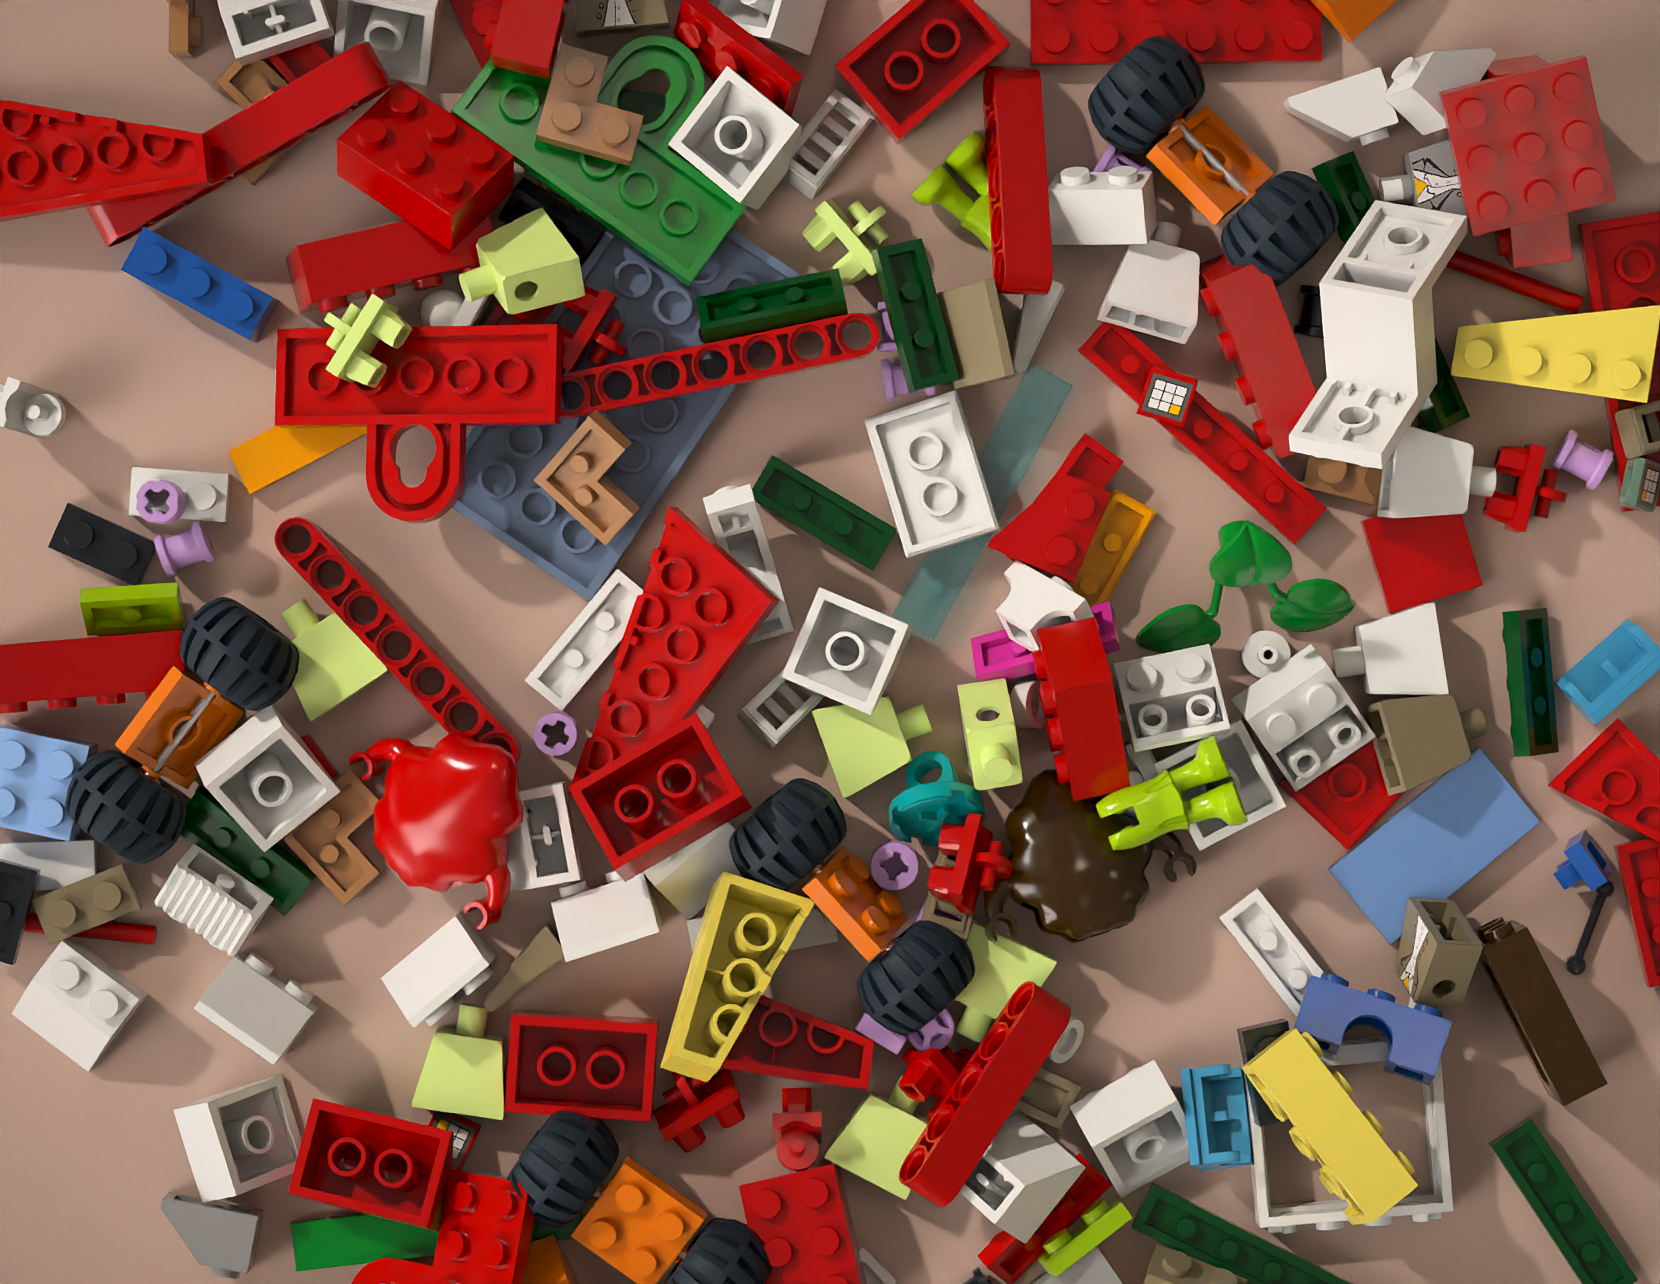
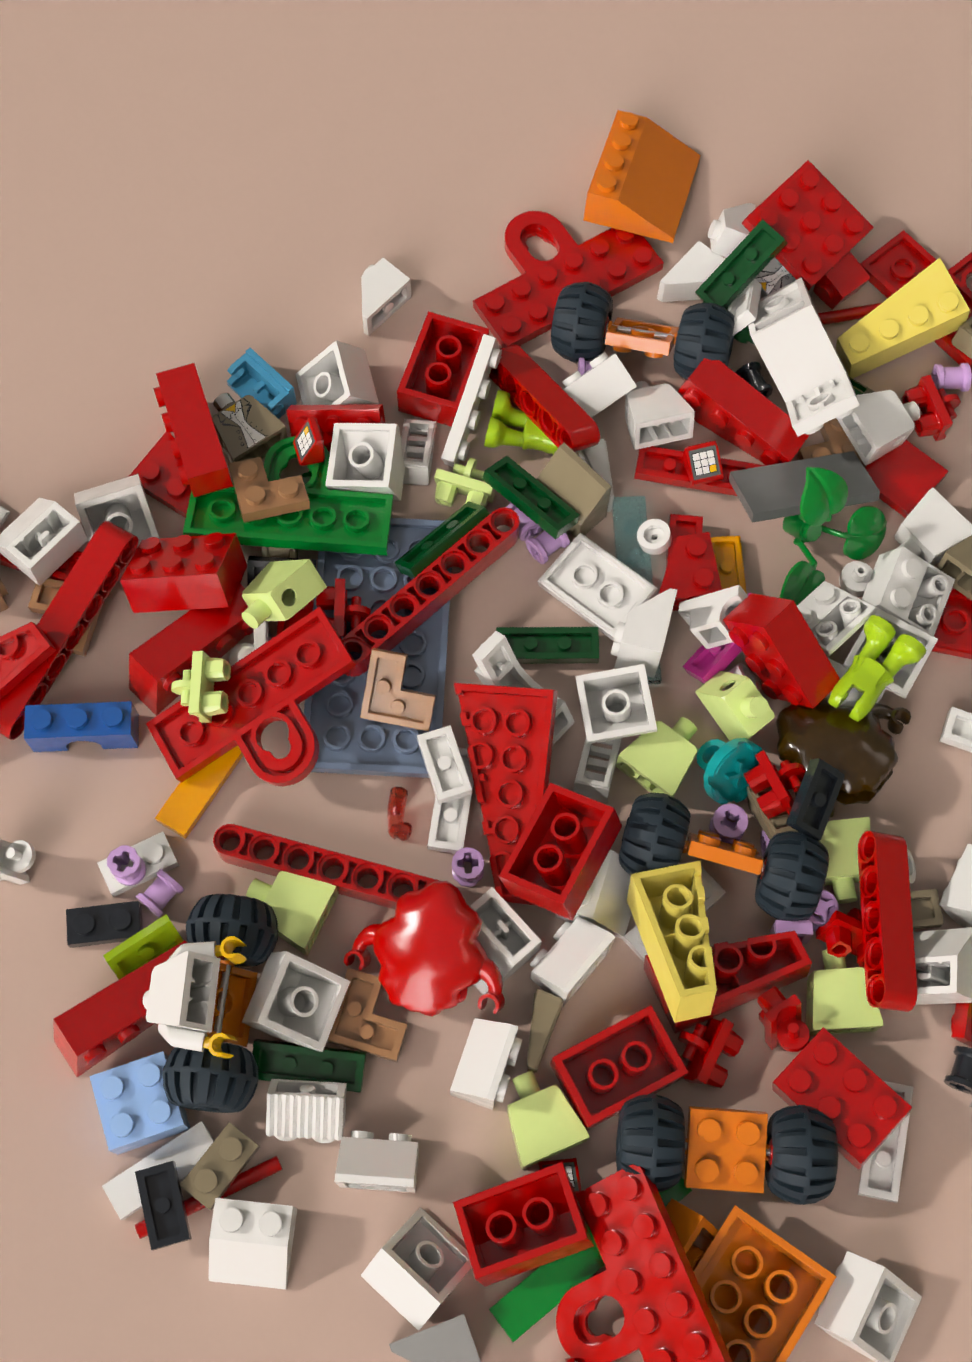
camera: 35 degrees left, 20 degrees down
none -> white torso [143,936,246,1059]
none -> red slope [293,415,325,466]
none -> clear red arm [387,787,413,841]
none -> white plate [417,725,472,804]
none -> white plate [441,334,502,467]
none -> white slope [611,588,677,678]
none -> white tile [637,519,672,555]
none -> dark green plate [695,219,787,309]
none -> white tile [728,279,762,336]
none -> dark grey tile [729,451,880,523]
none -> black plate [786,758,845,840]

